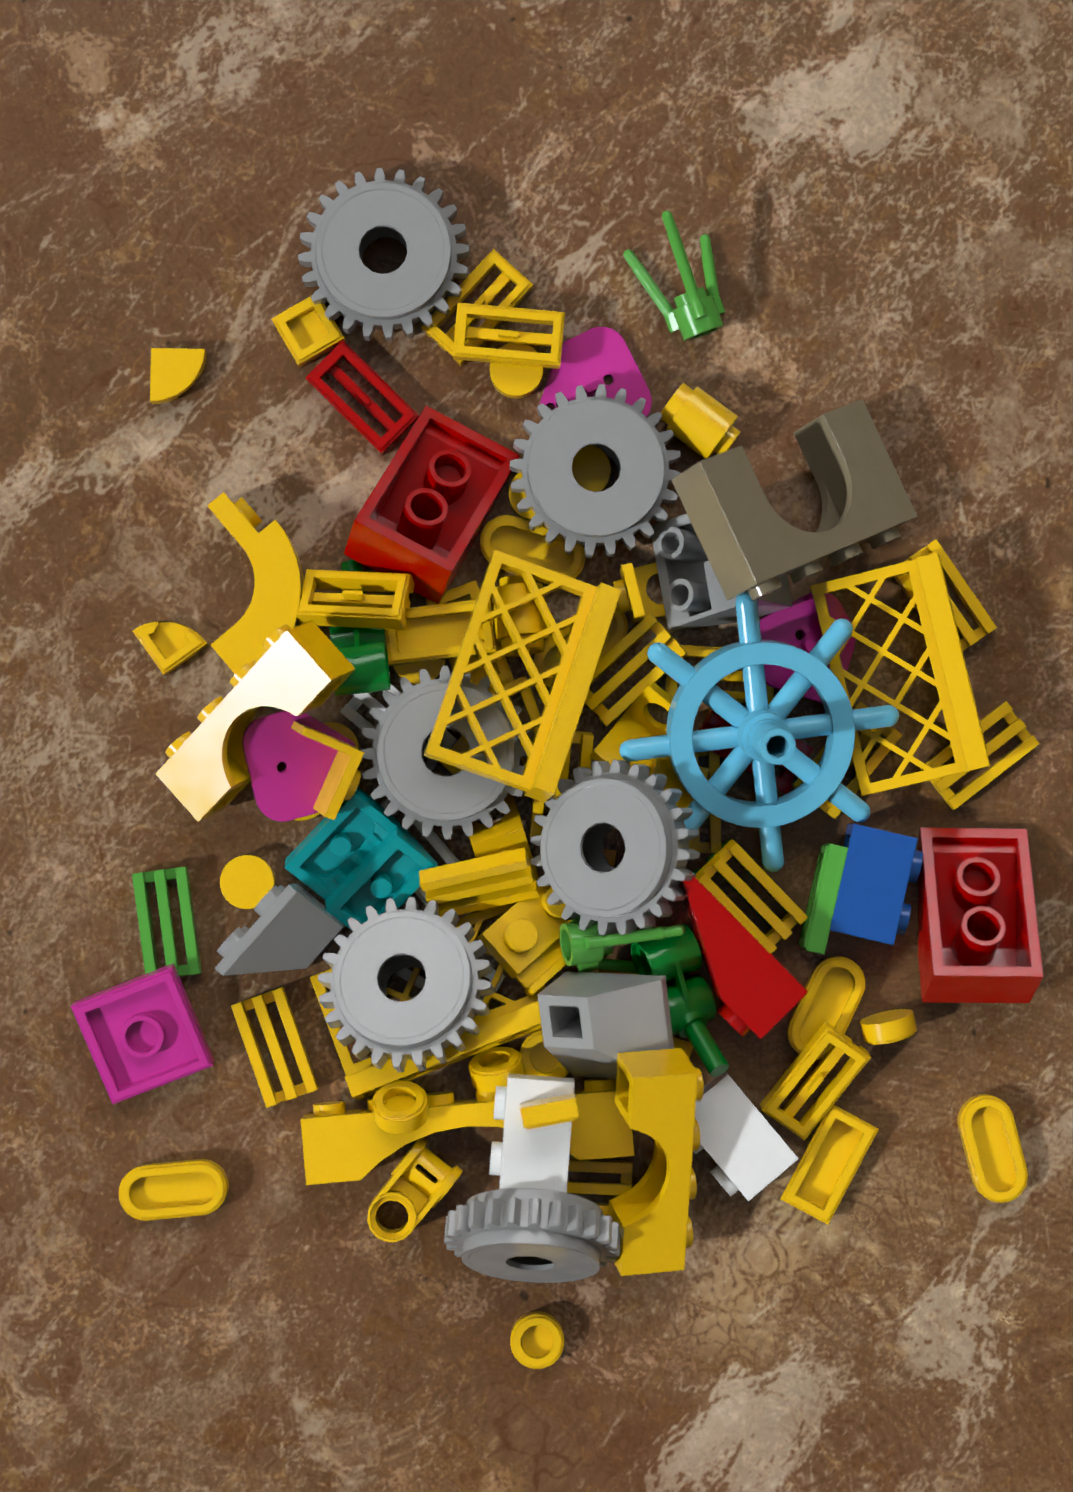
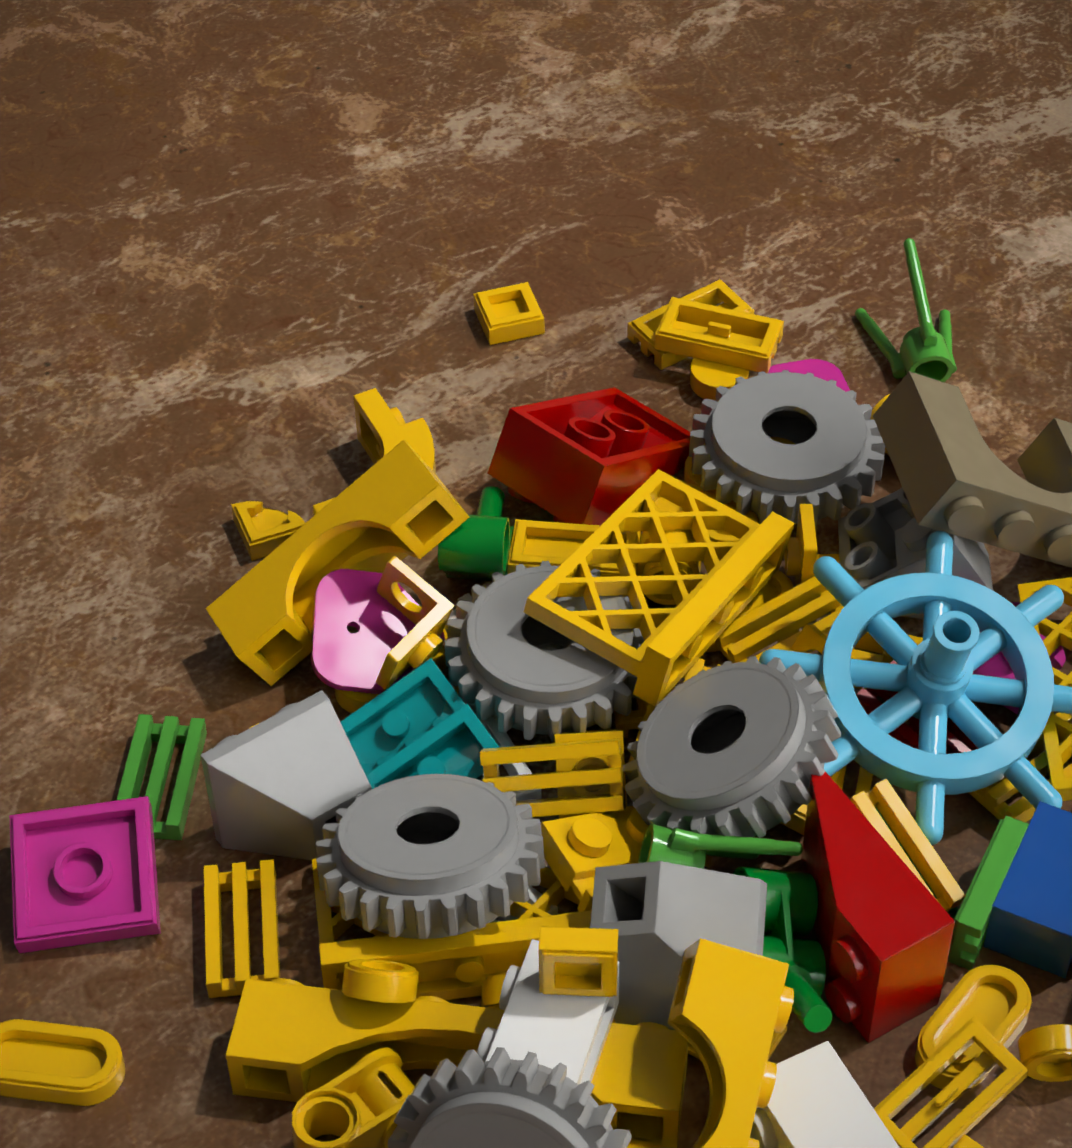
camera: 15 degrees right, 40 degrees down
yellow tile [150,348,207,404] -> none
yellow tile [296,569,415,630] -> none
light grey gear [298,168,470,343] -> none
red tile [305,340,419,455] -> none

